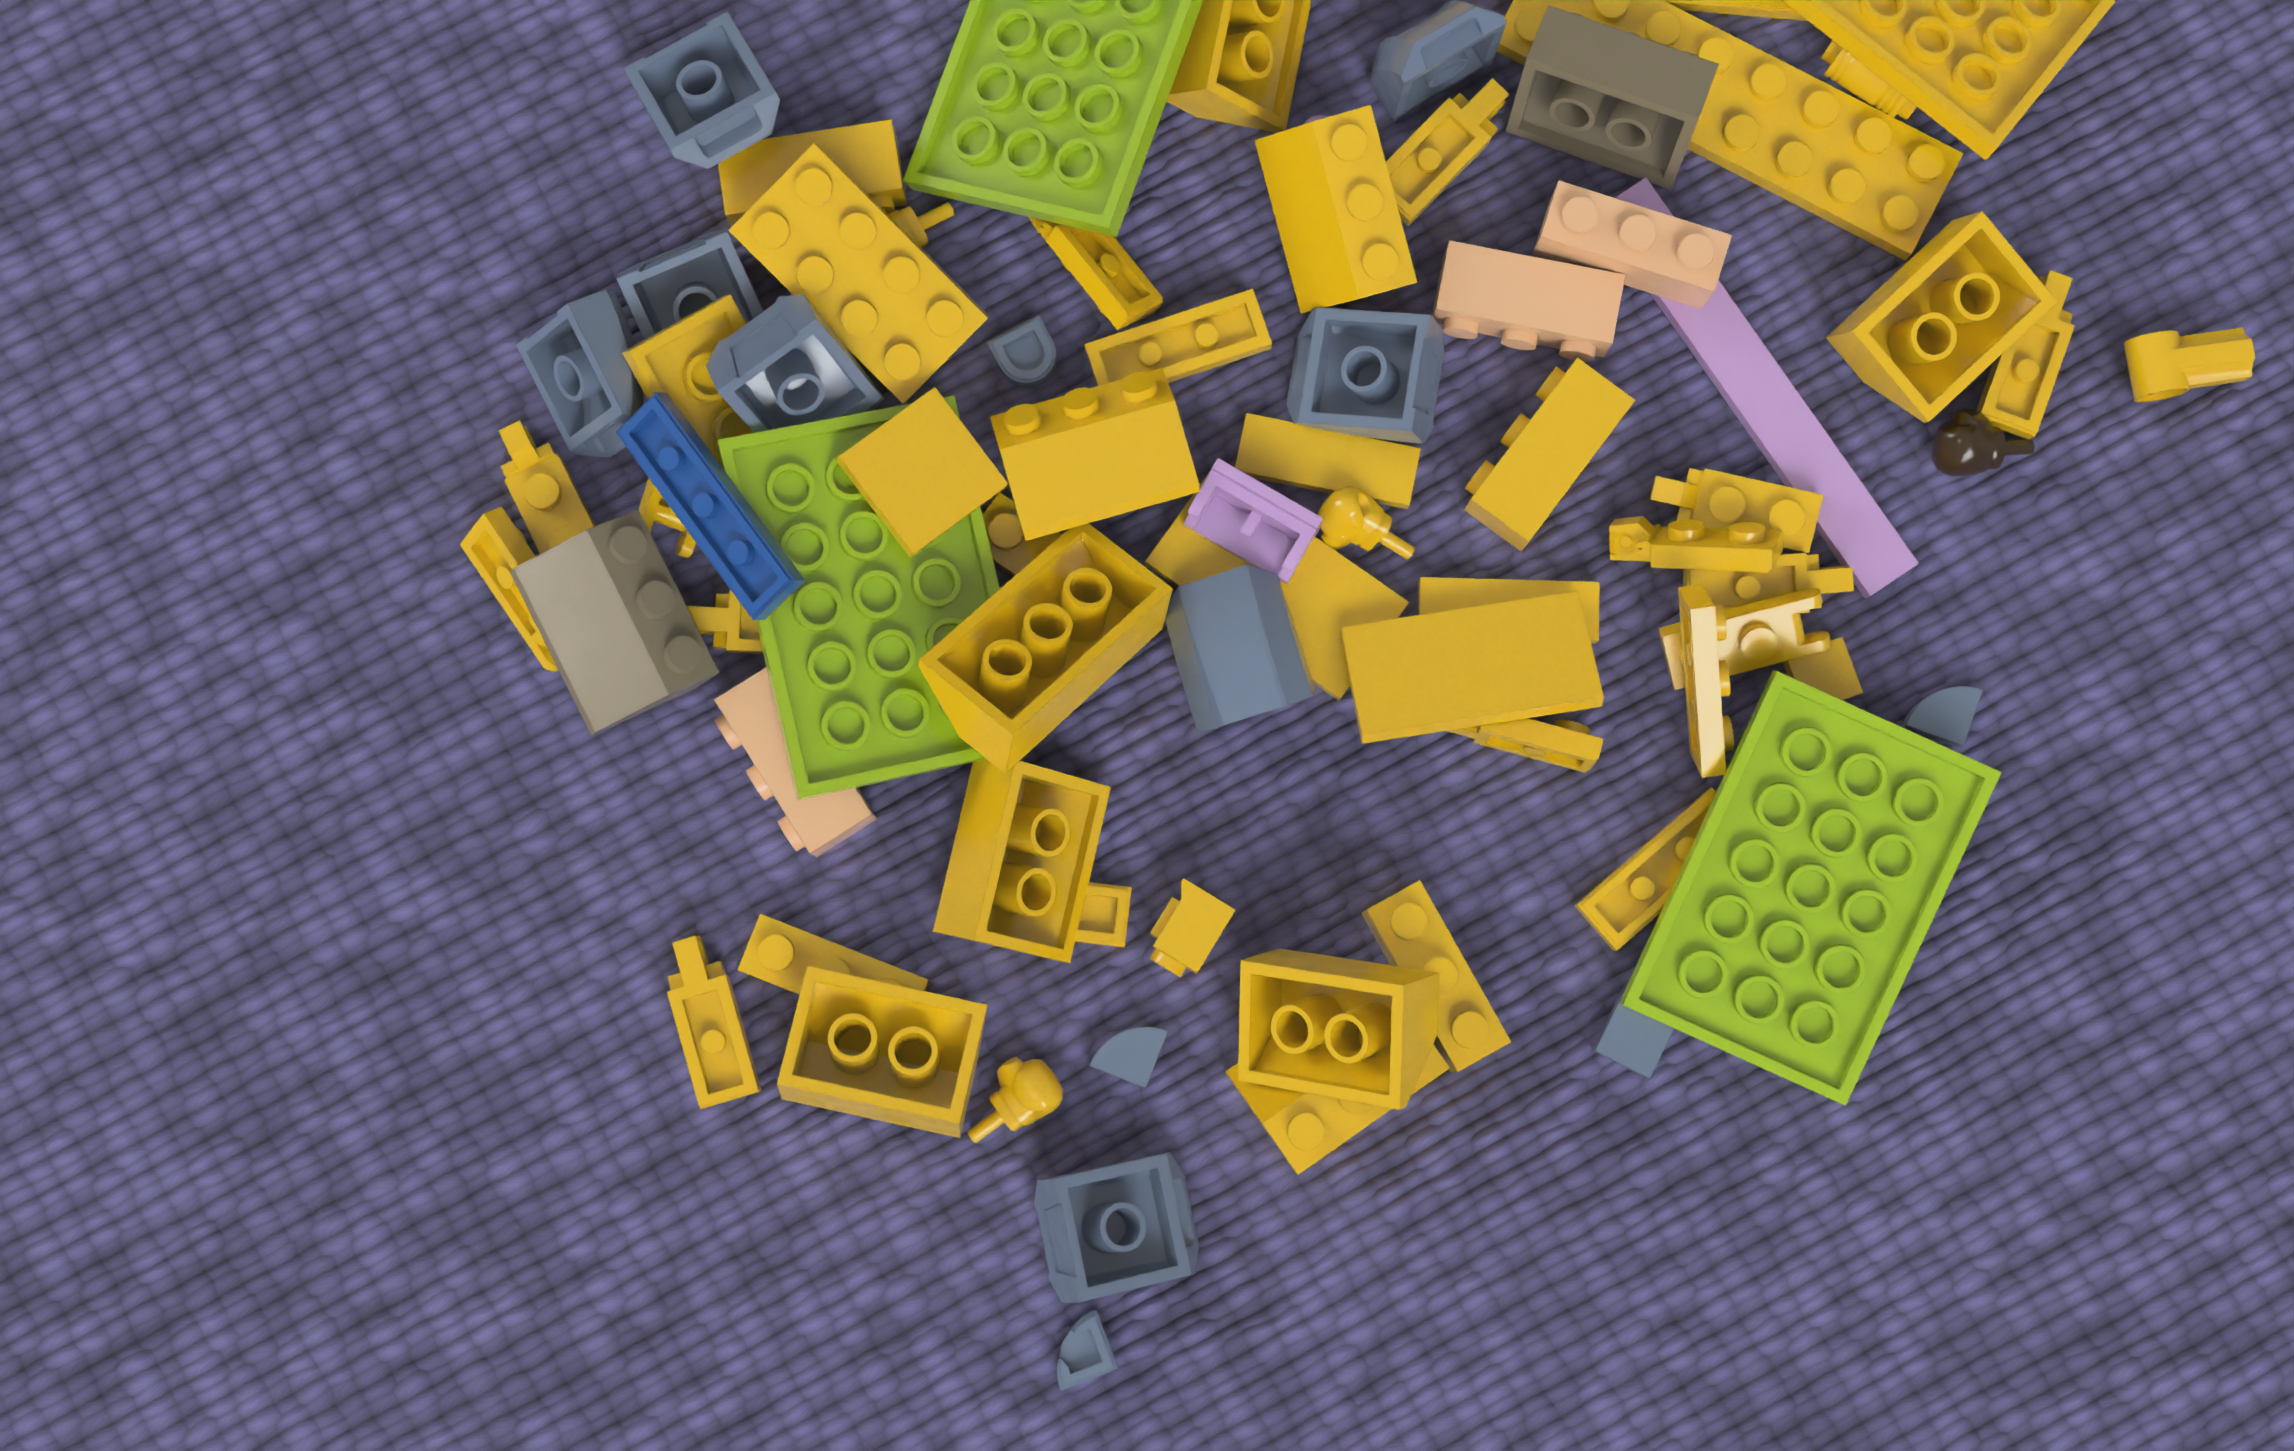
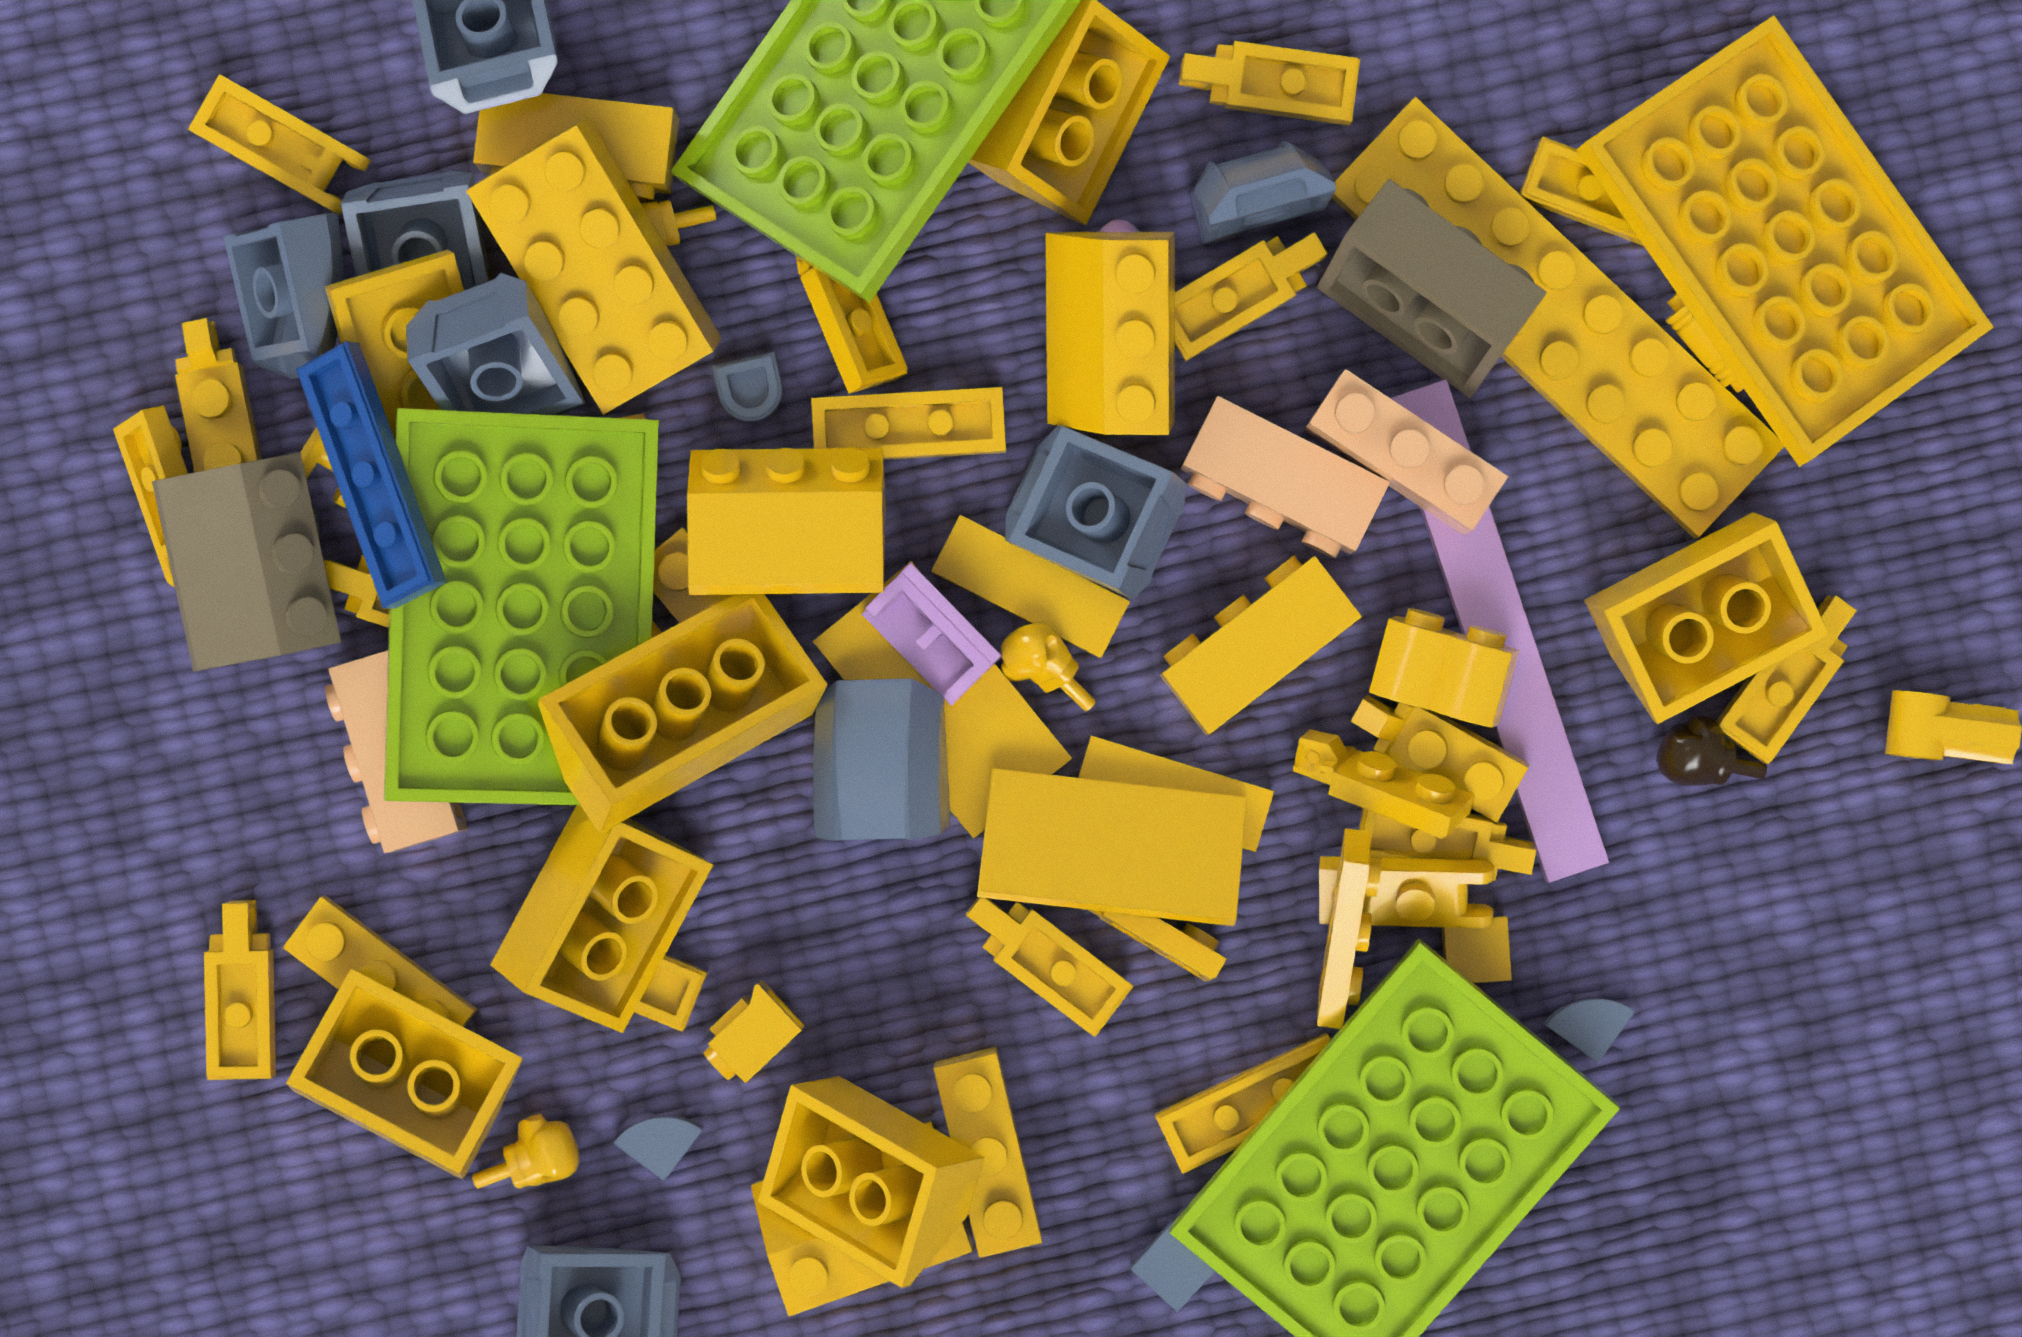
camera: 15 degrees right, 5 degrees up
yellow tile [836,387,1008,558] -> none
none -> yellow hinge [188,74,371,216]
none -> yellow hinge [966,897,1134,1037]
none -> yellow brick [1369,608,1519,728]

